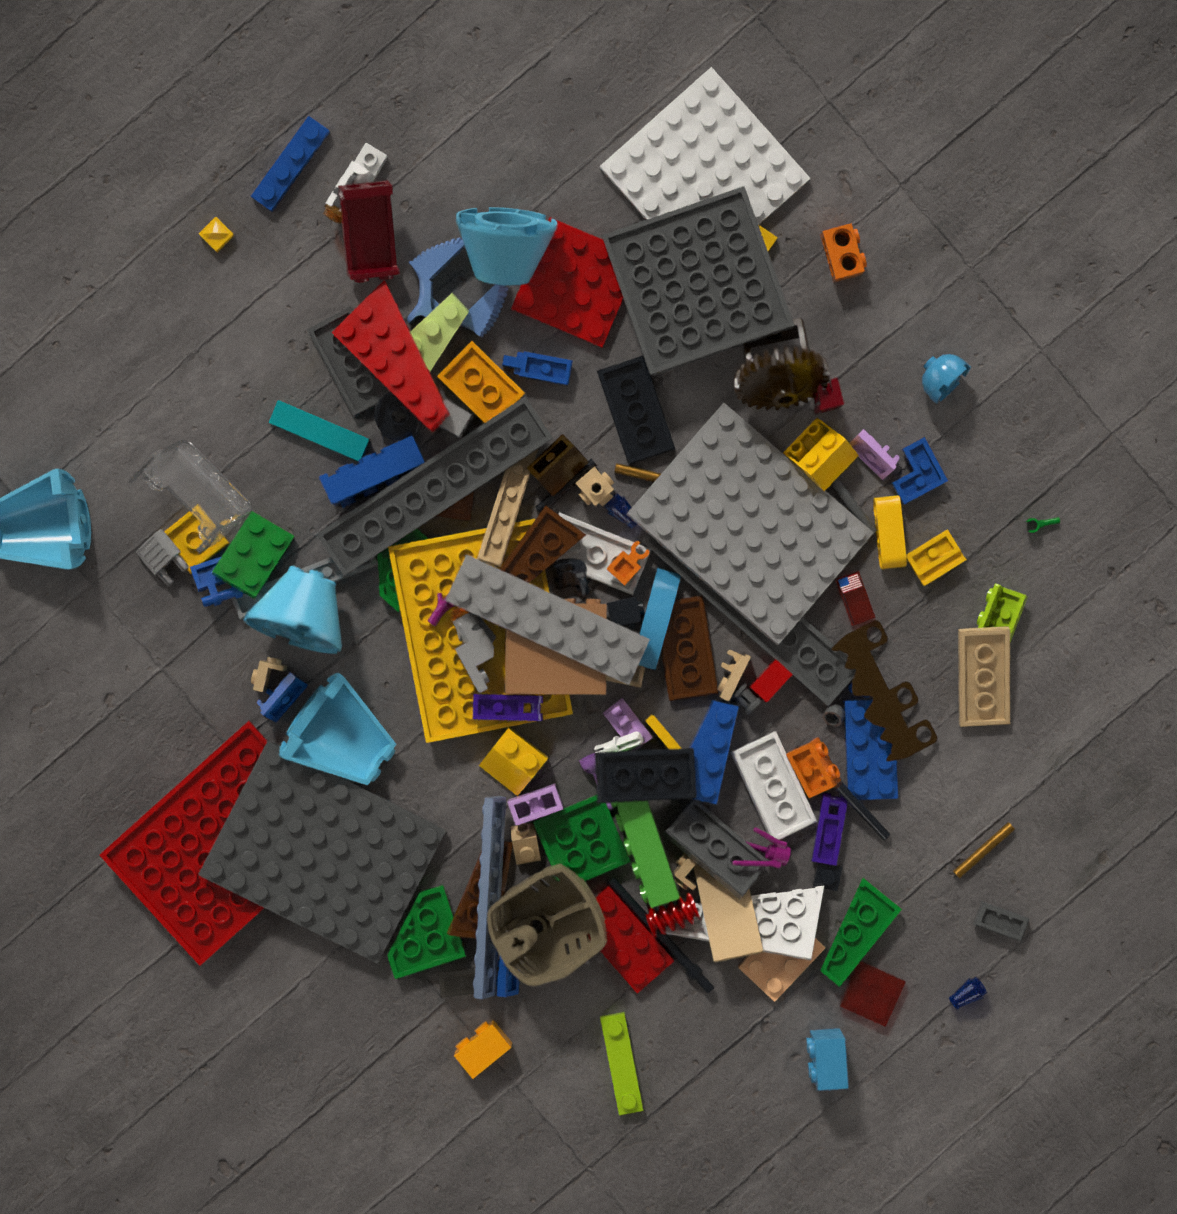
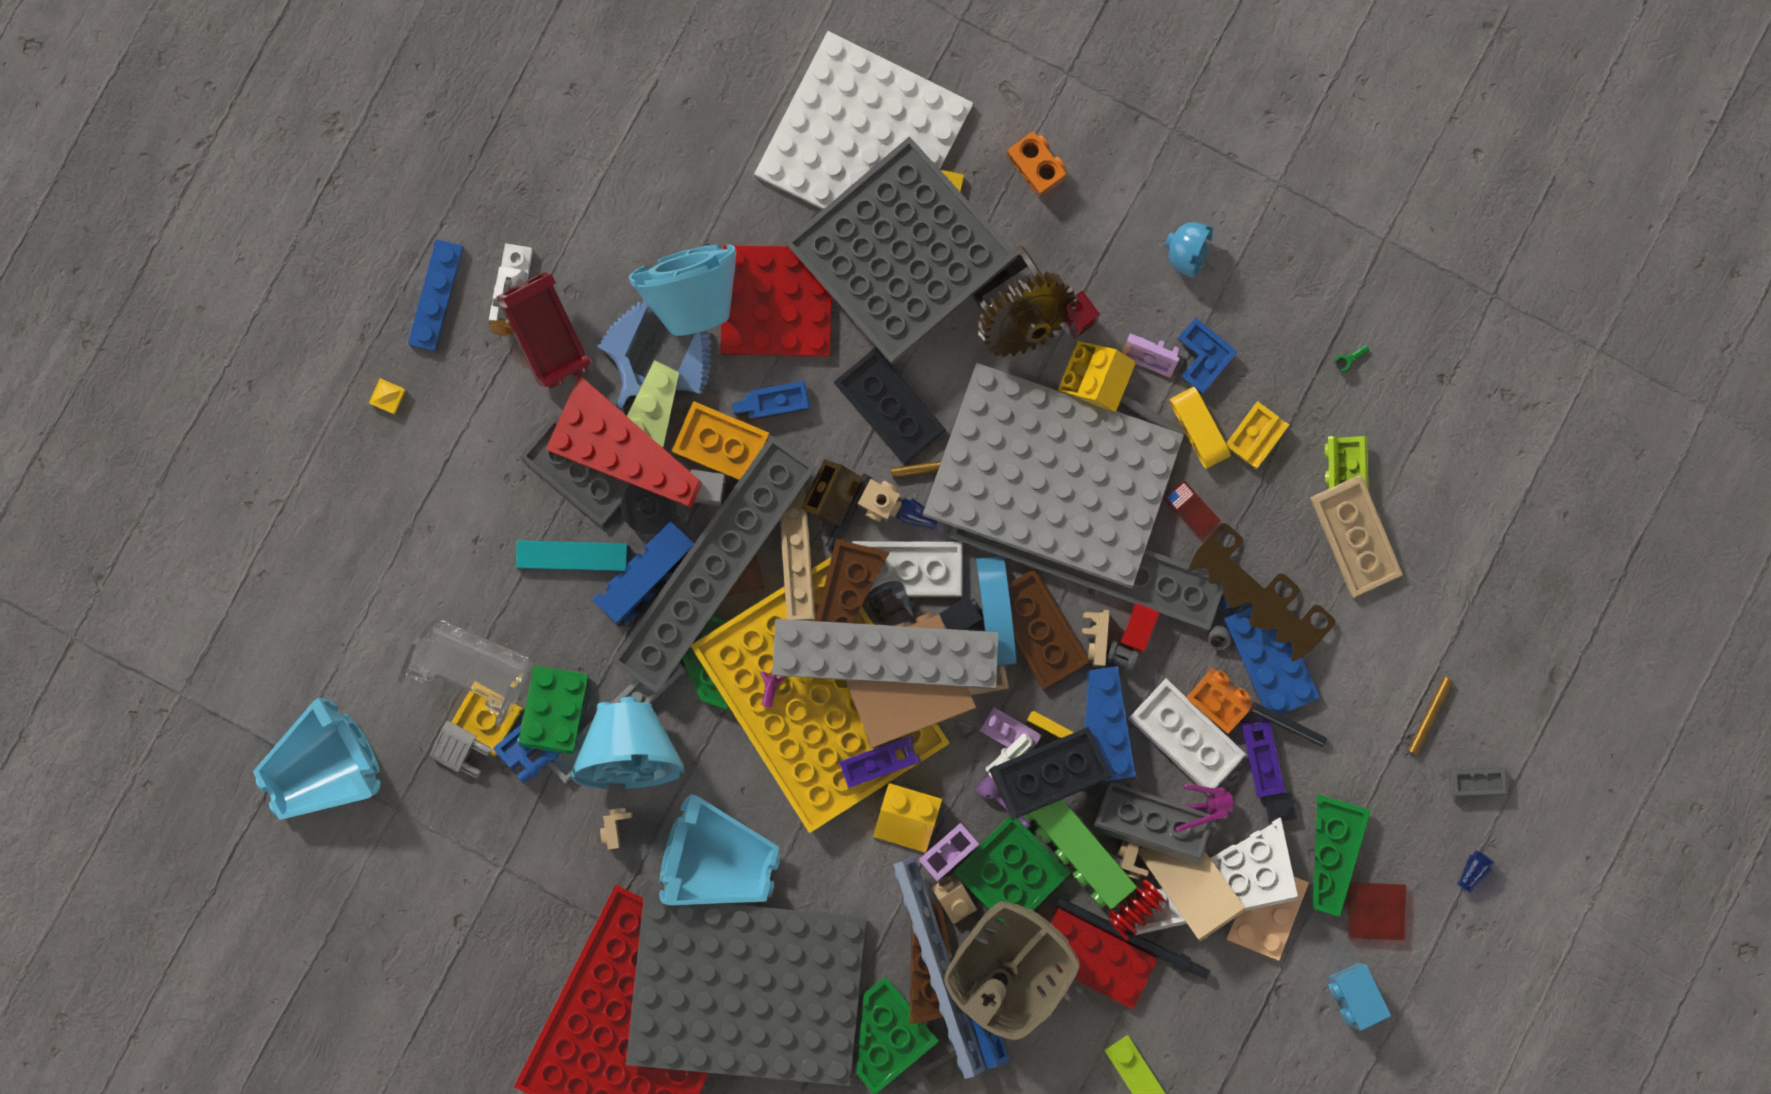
camera: 25 degrees left, 5 degrees down
blue plate [257,672,308,722] -> none
light grey plate [450,607,496,693] -> none
orange plate [607,541,650,586] -> none

